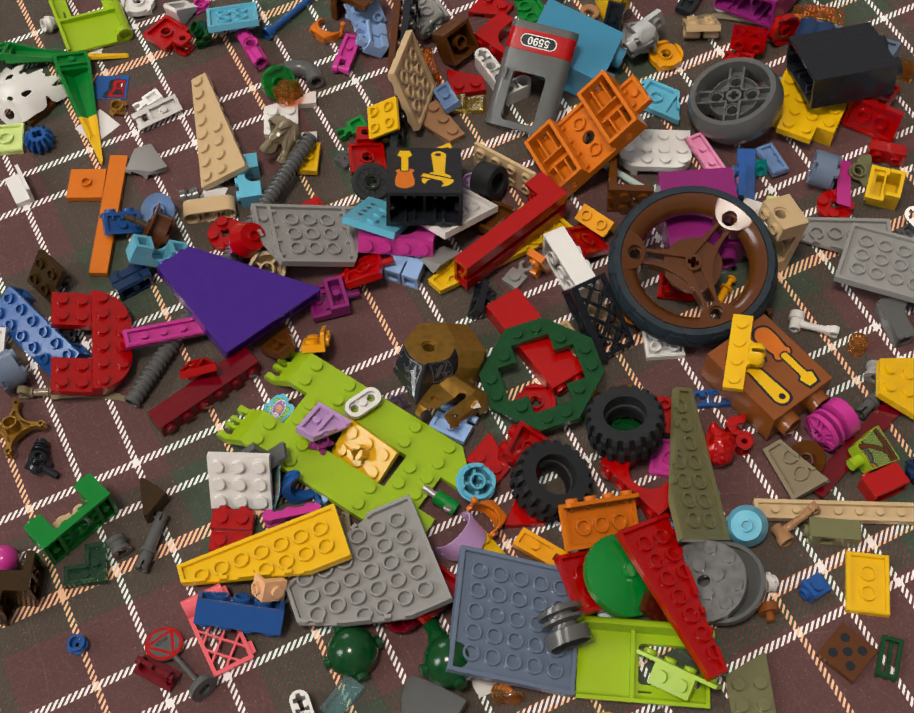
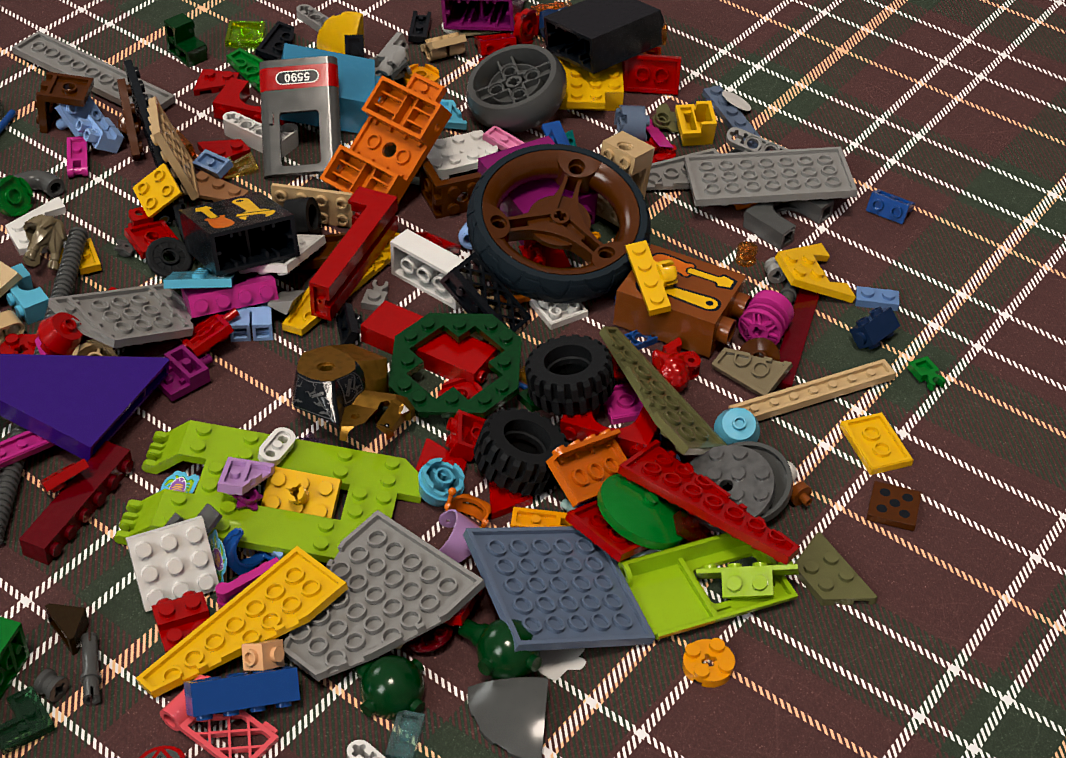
camera: 30 degrees left, 15 degrees down
reddish brown wing [259,326,296,360] -> none
clear orange brick [272,79,303,106] -> none
light orange bracket [301,325,331,353] -> none
orange helmet [309,18,346,44] -> none
green plate [336,114,368,142] -> none
reddish brown piece [420,13,480,66] -> none
green piece [422,484,460,515] -> none
light blue plate [429,403,479,445] -> none
clear orange piece [491,682,525,706] -> none
orange plate [526,248,552,279] -> none
dark grey wheel [537,601,593,654] -> none
light orange bracket [575,203,618,238] -> none
medium blue plate [755,142,789,178] -> none
medium nougat brick [770,501,821,548] -> none
white brick [788,309,840,338] -> none
blue bracket [797,572,832,605] -> none
olive brick [802,517,861,549] -> none
torso [846,426,900,474] -> none
red brick [857,462,910,502] -> none
red bracket [868,139,907,167] -> none
dark green tile [873,634,904,683] -> none

